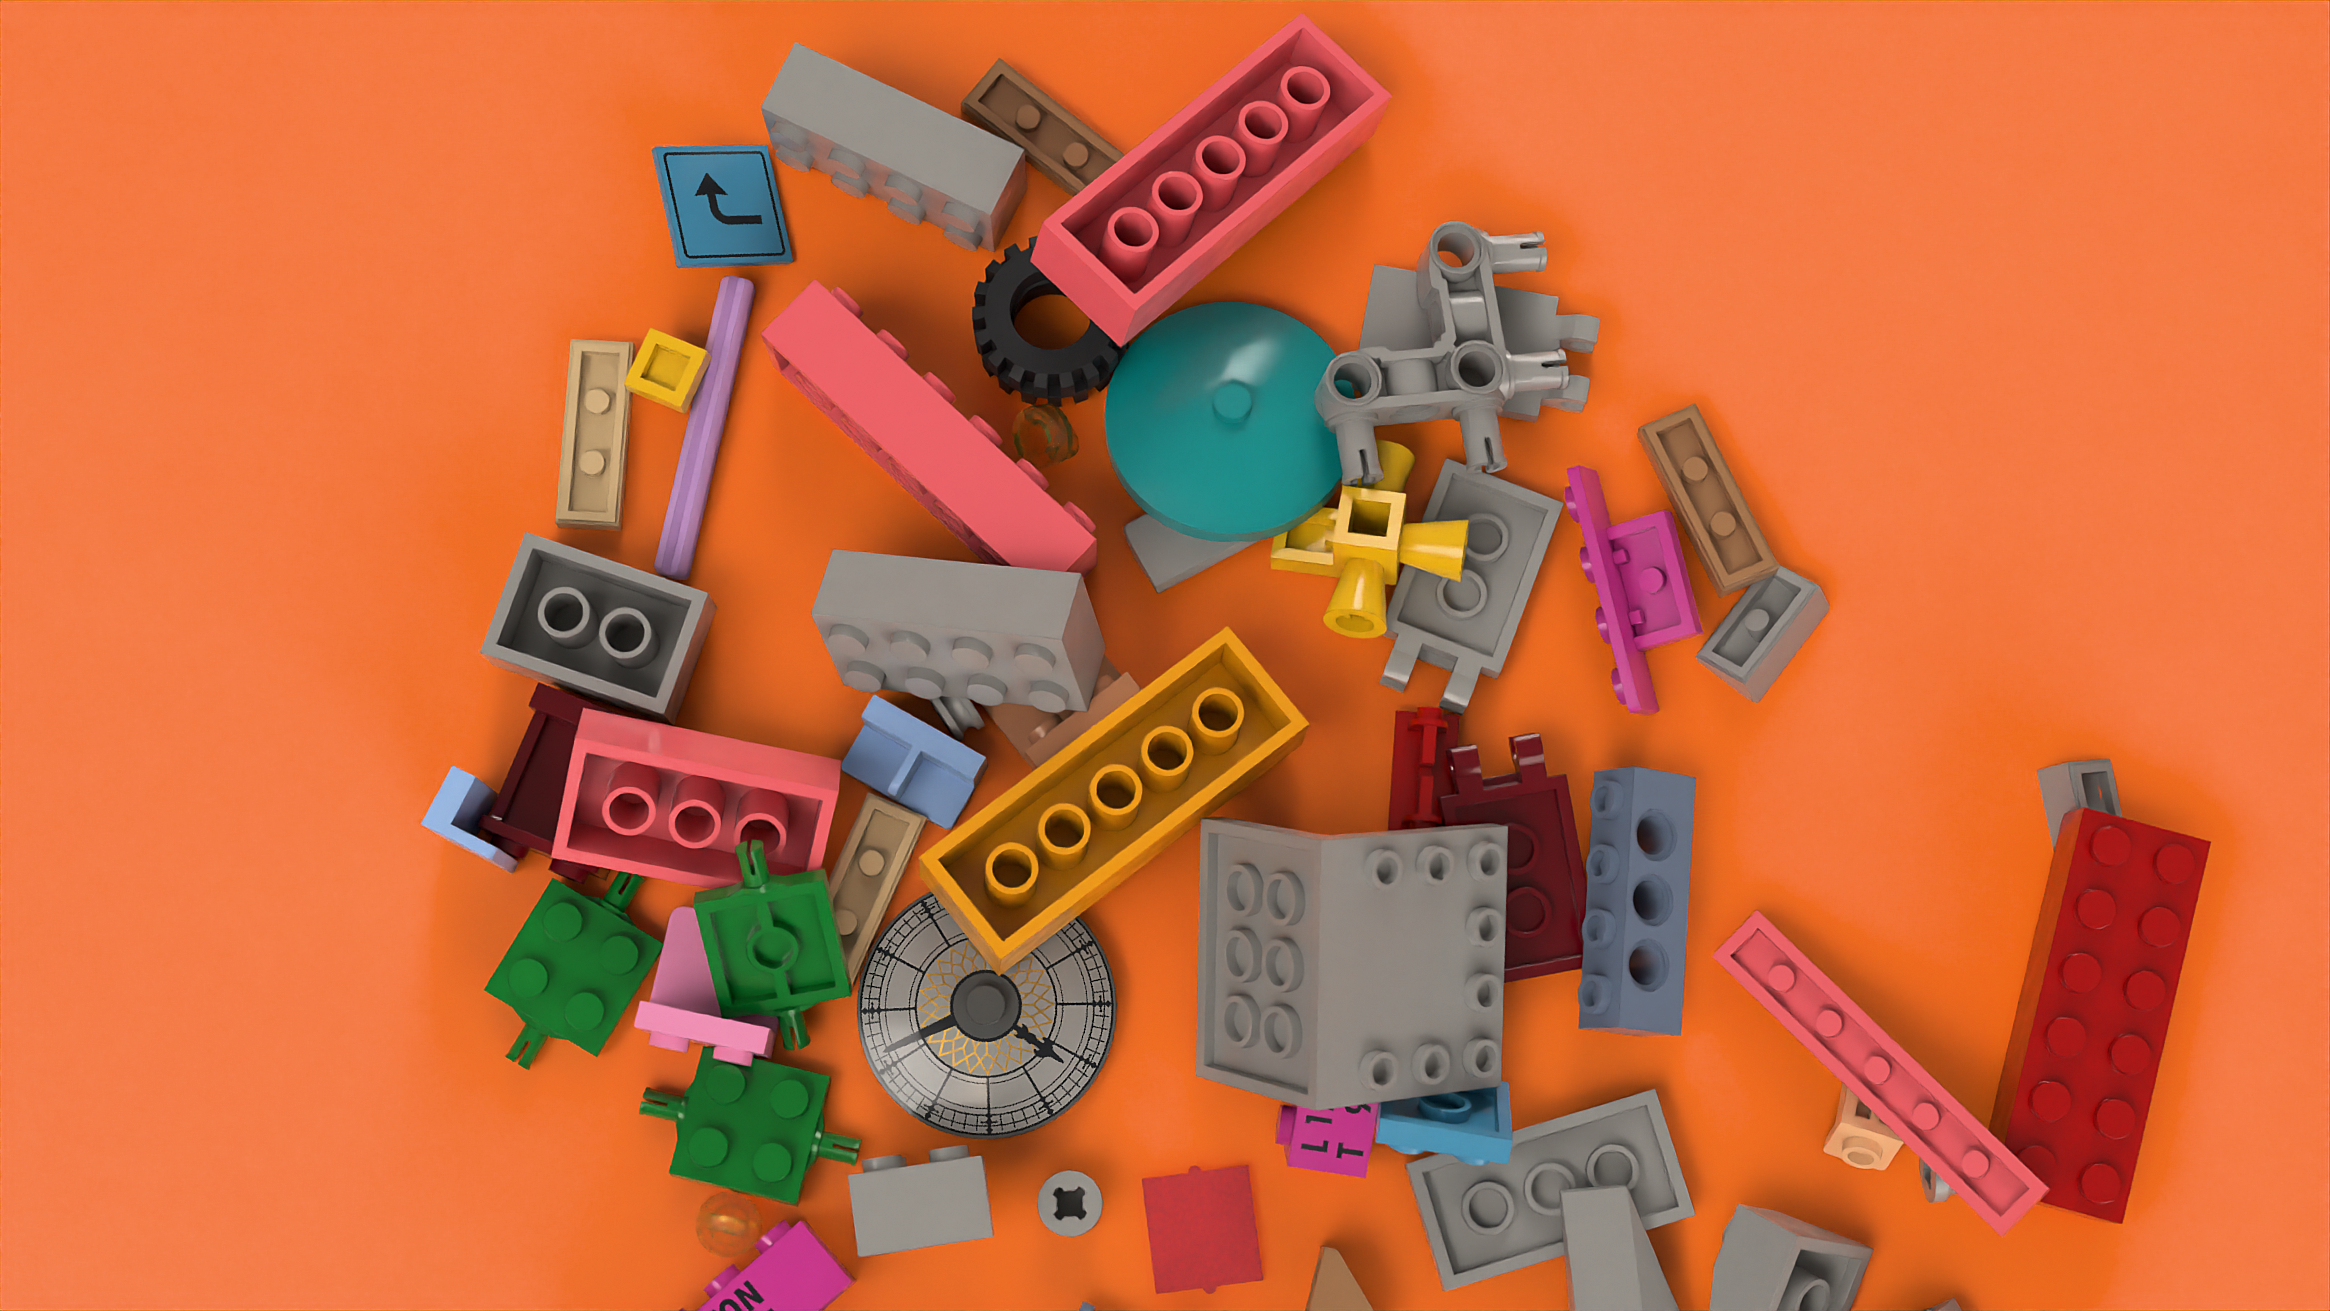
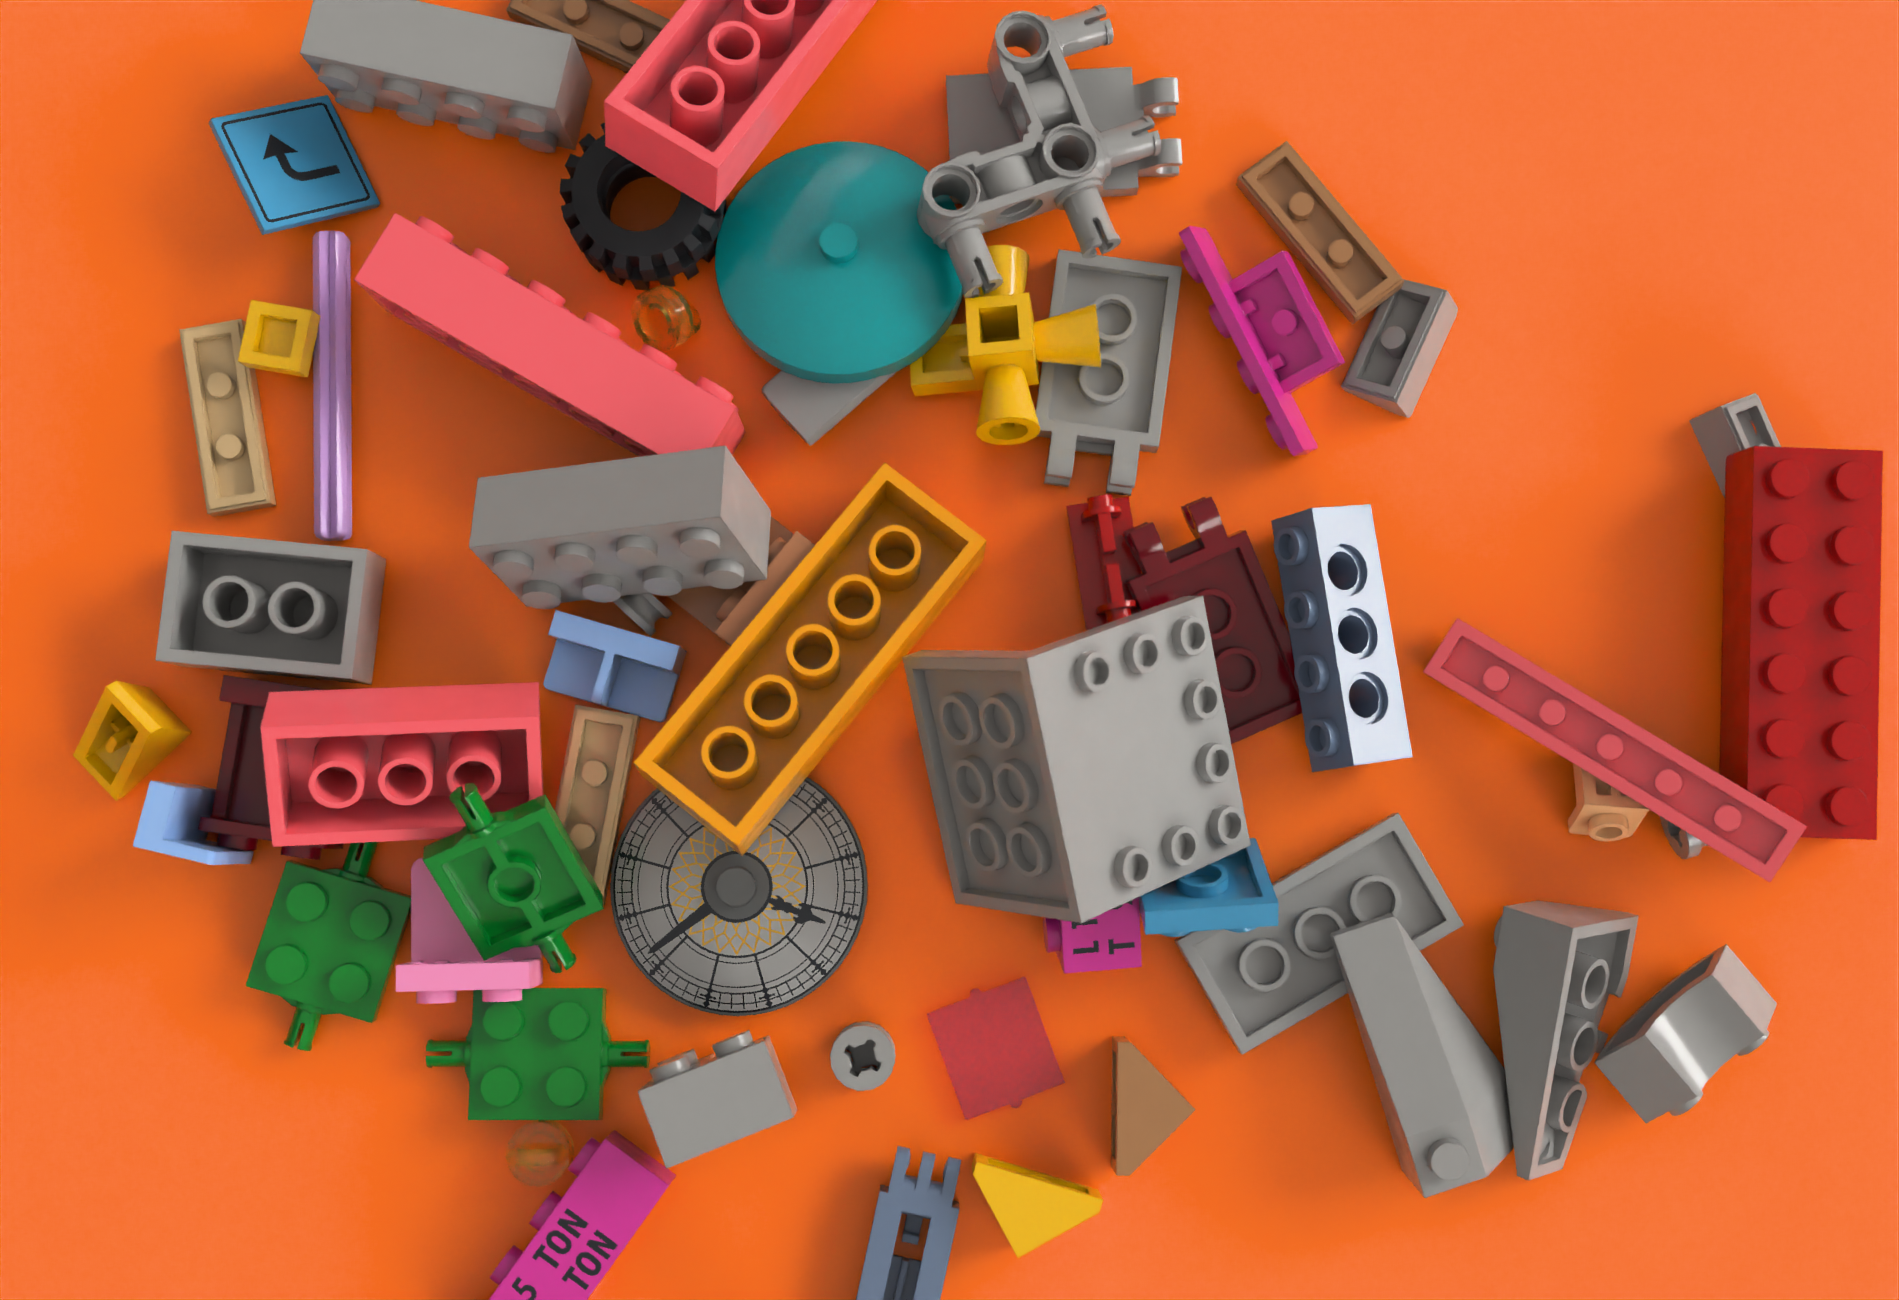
camera: 15 degrees left, 5 degrees up
none -> yellow slope [73,681,192,801]

